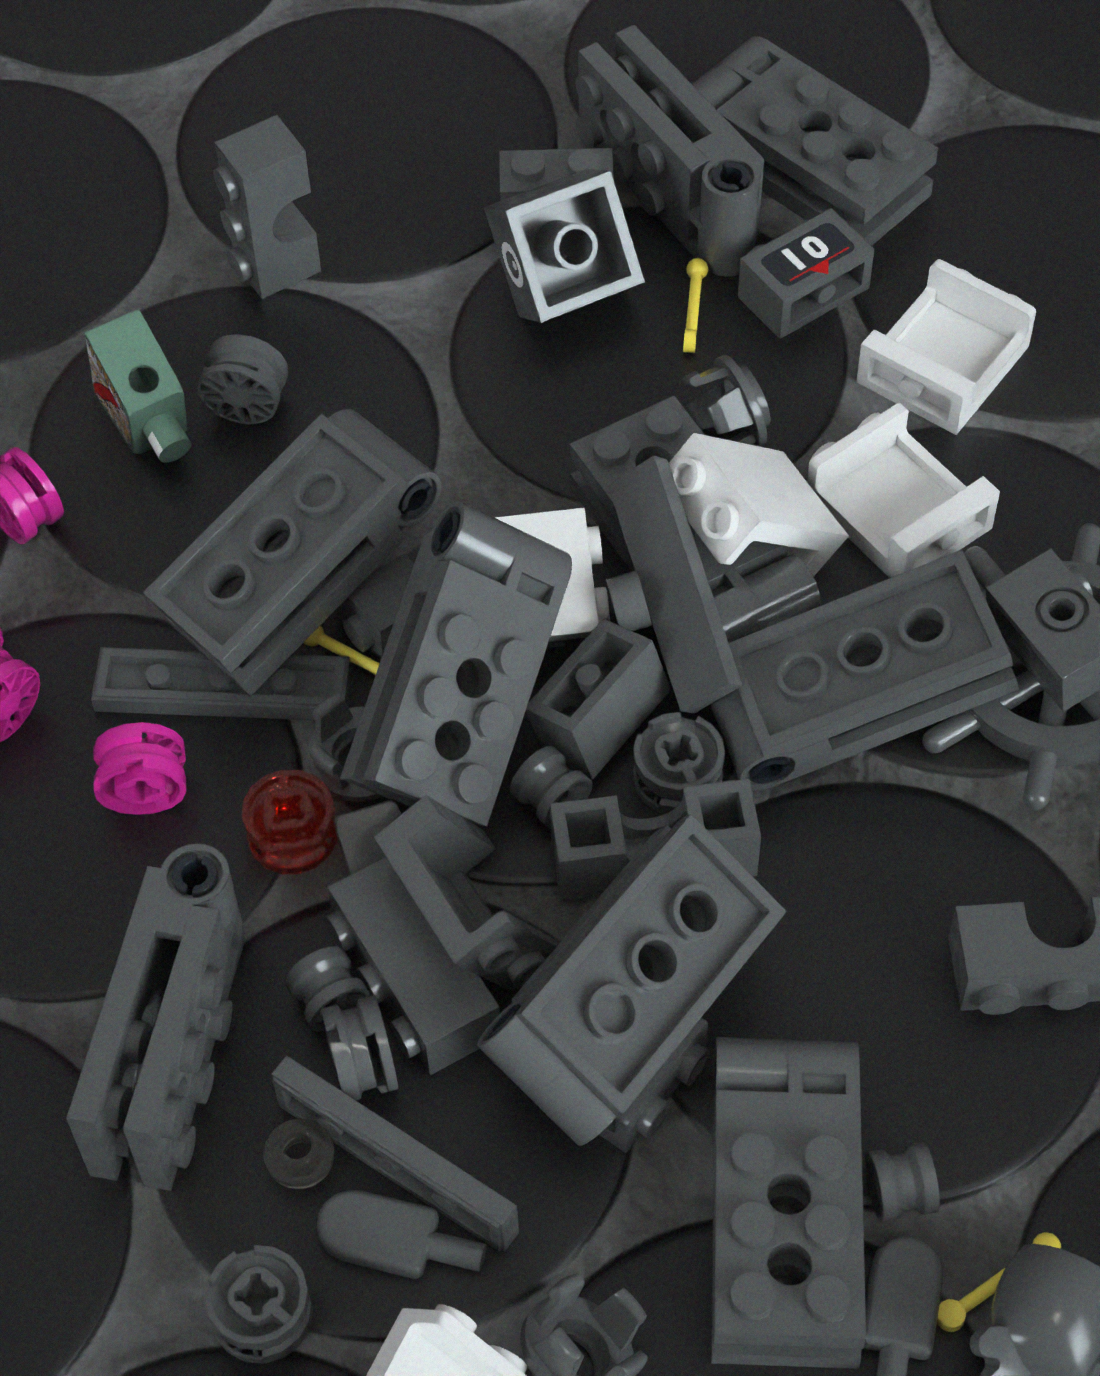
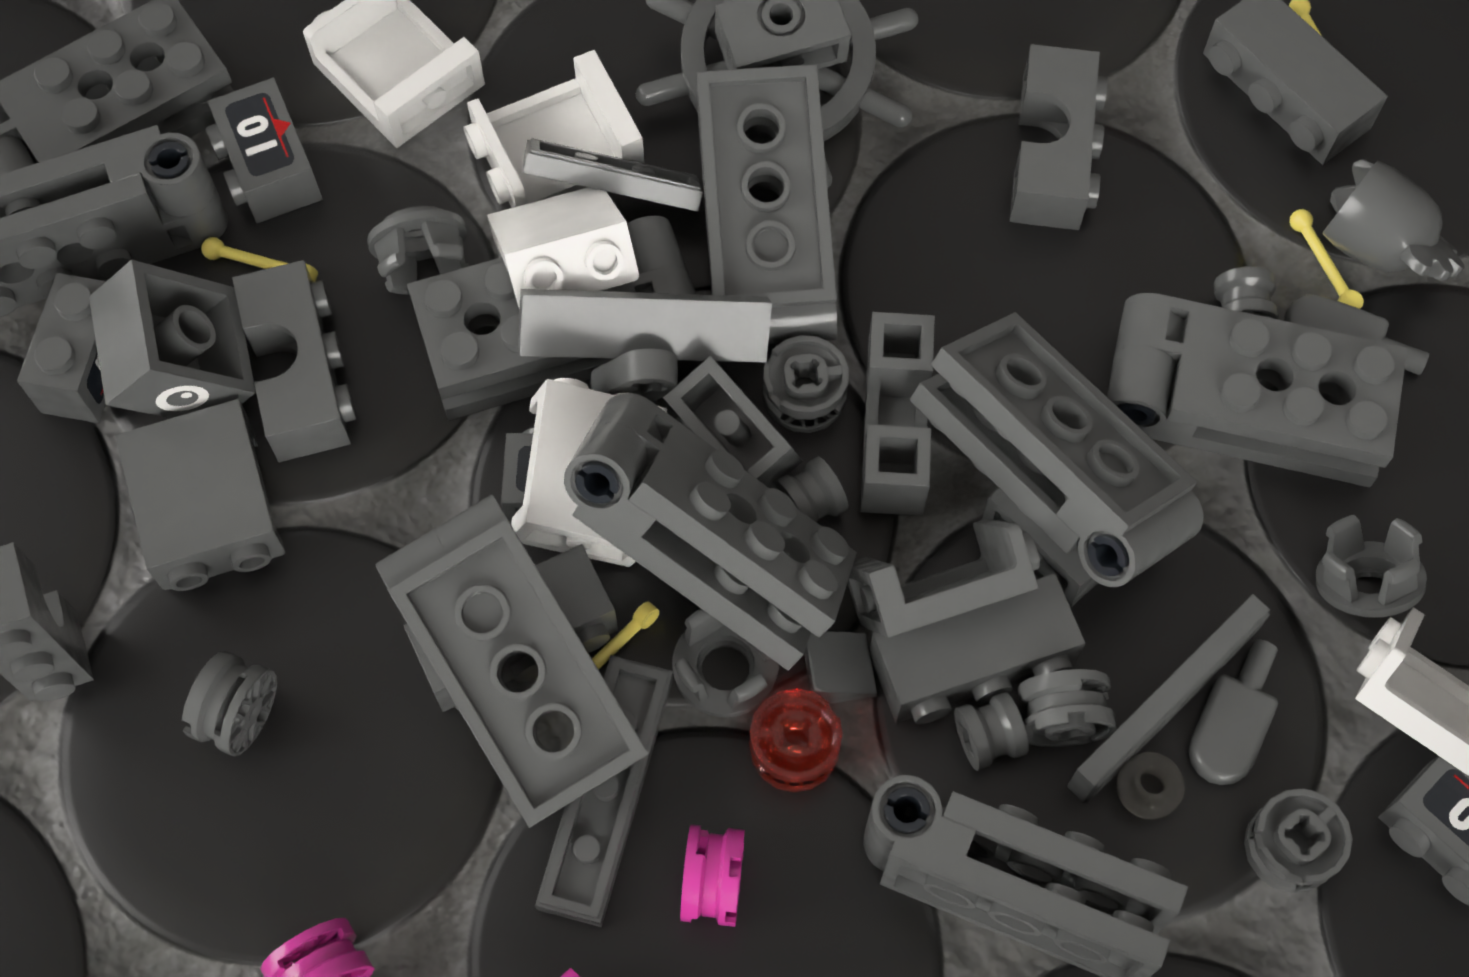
camera: 80 degrees left, 10 degrees up
sand green torso [84,309,191,463] -> none
none -> dark grey panel [115,399,285,591]
none -> dark grey arch [232,260,357,462]
none -> tile [523,138,703,211]

